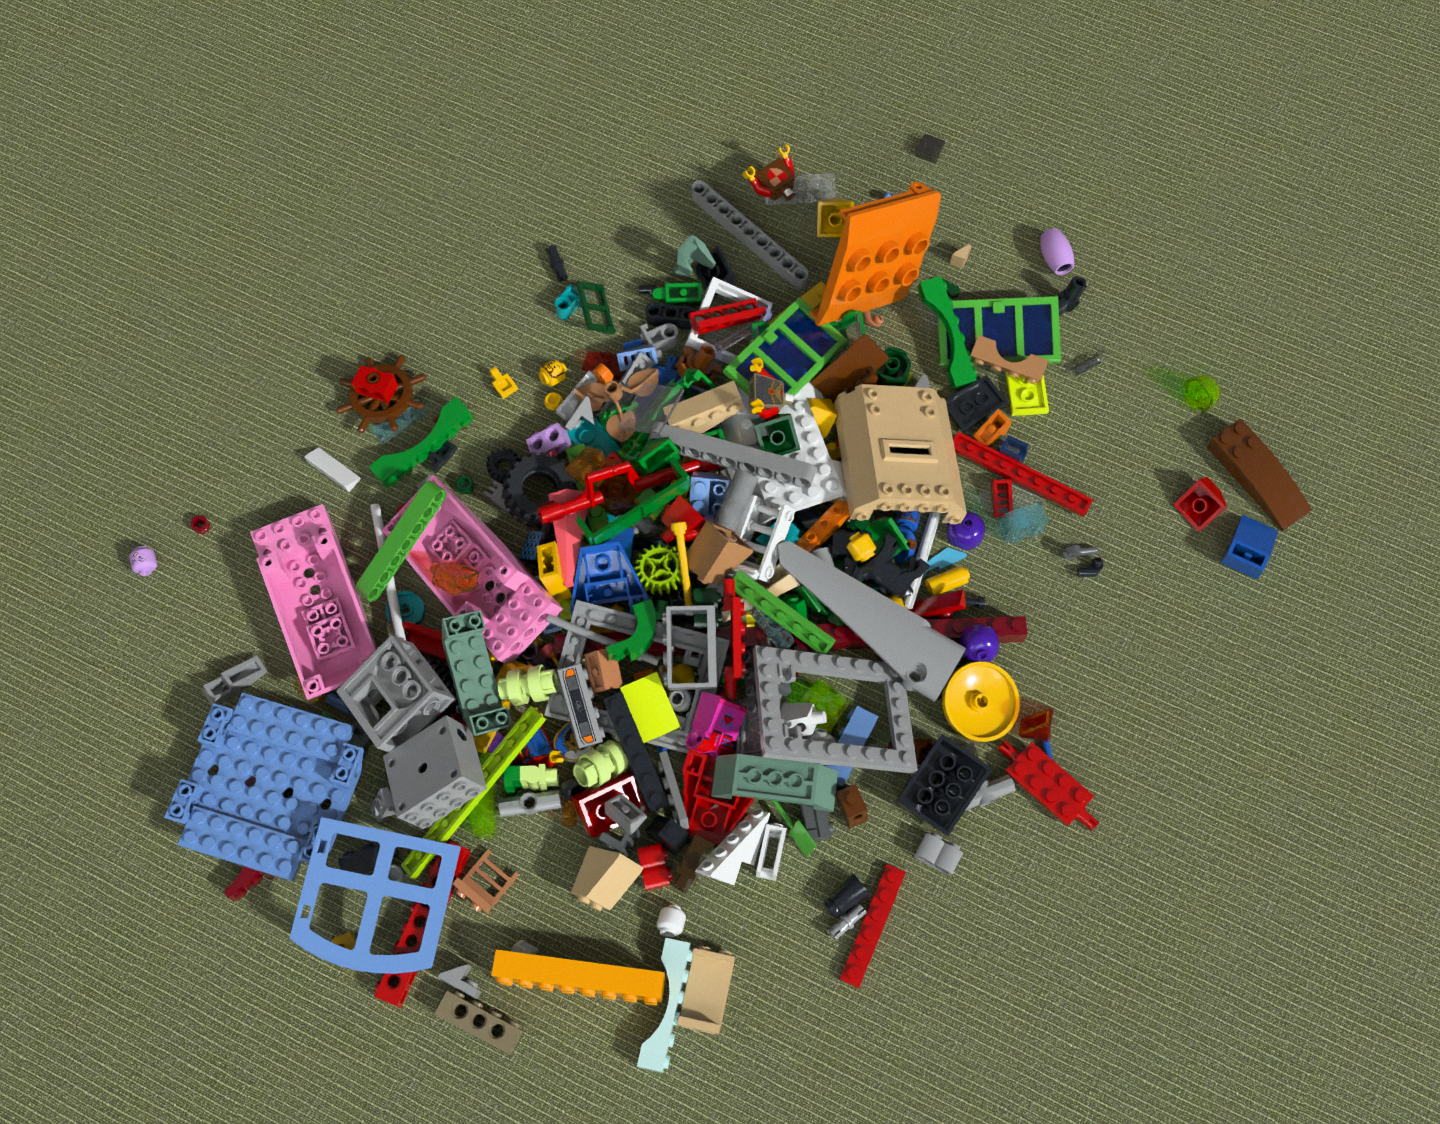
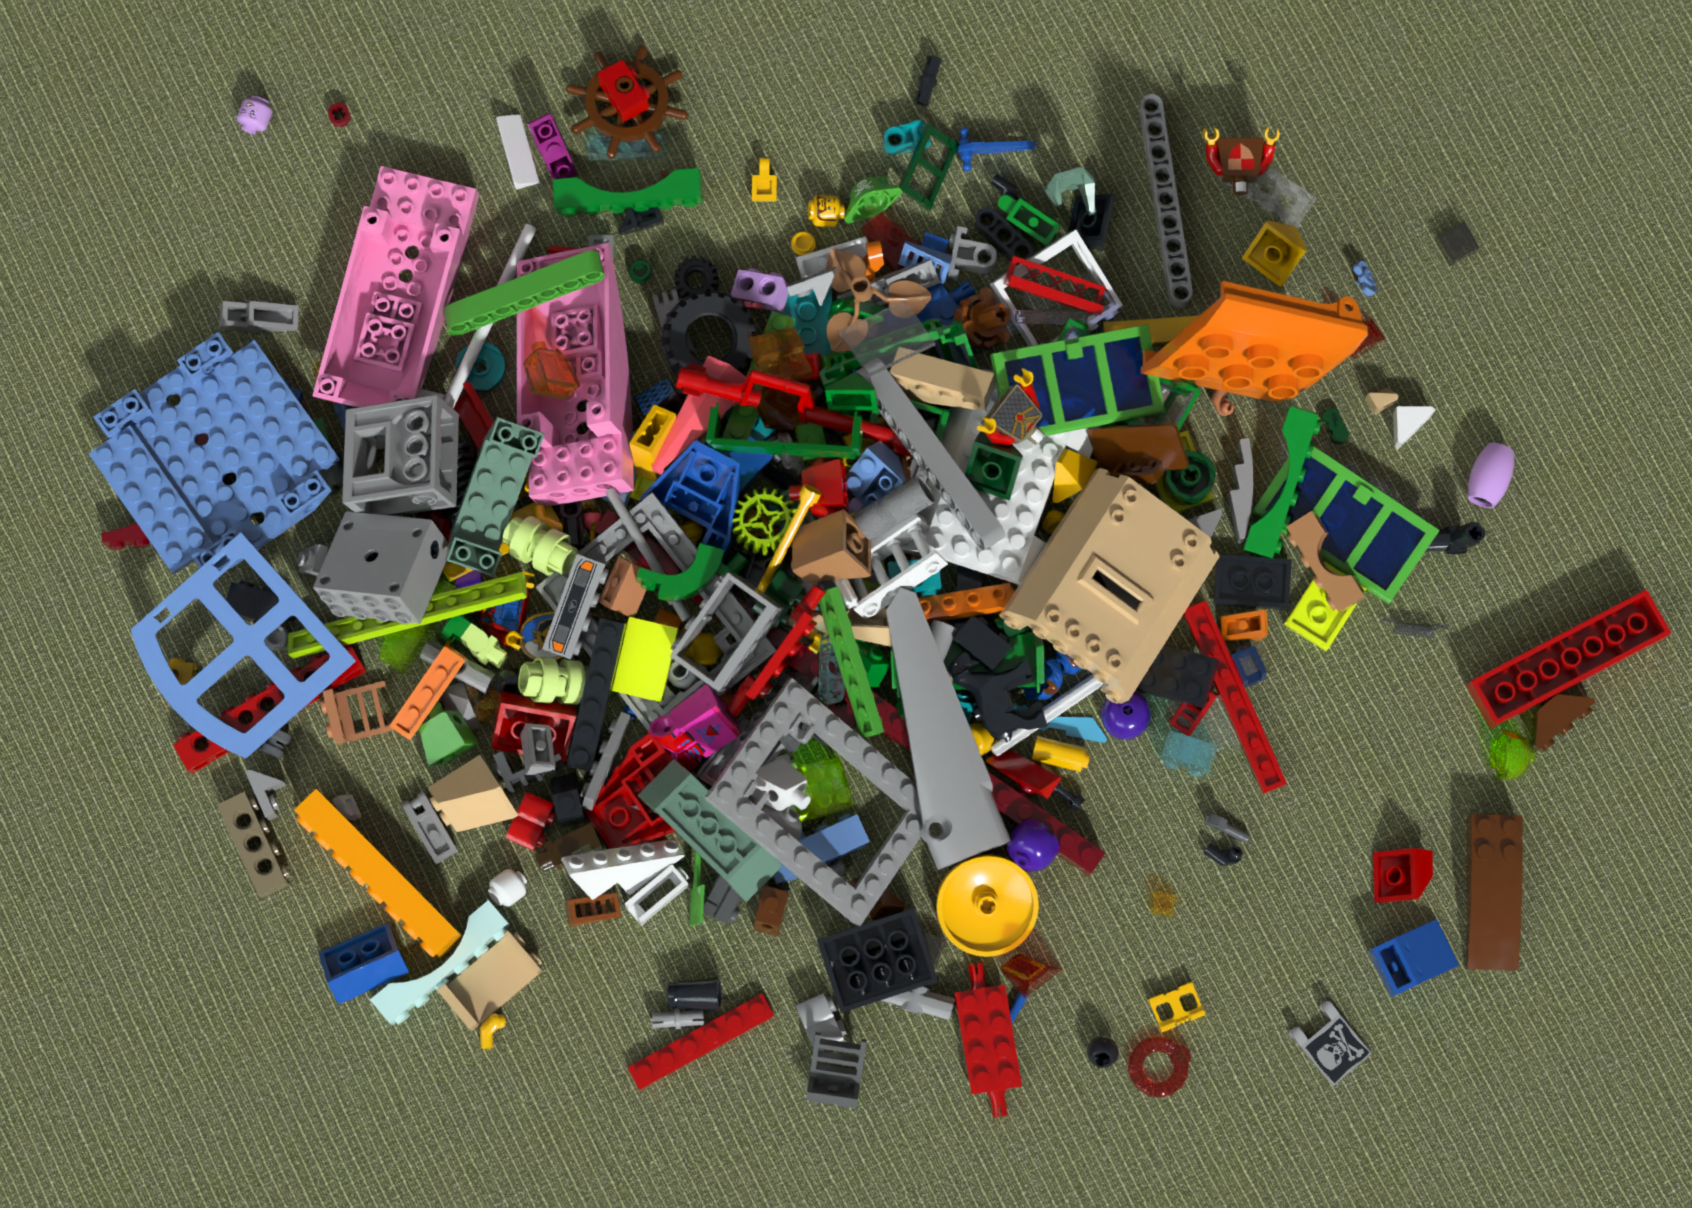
camera: 35 degrees right, 10 degrees up
yellow head [847,532,876,562] -> none
none -> dark grey wheel [258,730,292,760]
none -> blue slope [318,922,409,1004]
none -> orange panel [389,640,467,740]
none -> light grey plate [401,791,458,864]
none -> bright green torso [419,702,479,766]
none -> light grey slope [441,681,480,731]
none -> yellow arm [480,1013,506,1049]
none -> magenta slope [527,112,578,179]
none -> dark orange slope [565,892,622,927]
none -> dark grey plate [806,1032,867,1108]
none -> bright green hat [844,176,903,224]
none -> blue piece [957,127,1036,172]
none -> black piece [1086,1036,1119,1068]
none -> clear red piece [1128,1036,1191,1098]
none -> black plate [1135,645,1220,708]
none -> yellow piece [1148,982,1205,1033]
none -> clear yellow plate [1150,891,1177,918]
none -> light grey slope [1227,438,1253,544]
none -> flag [1288,1001,1372,1086]
none -> white slope [1393,406,1435,450]
none -> red brick [1466,589,1671,730]
none -> reddish brown slope [1531,694,1596,753]

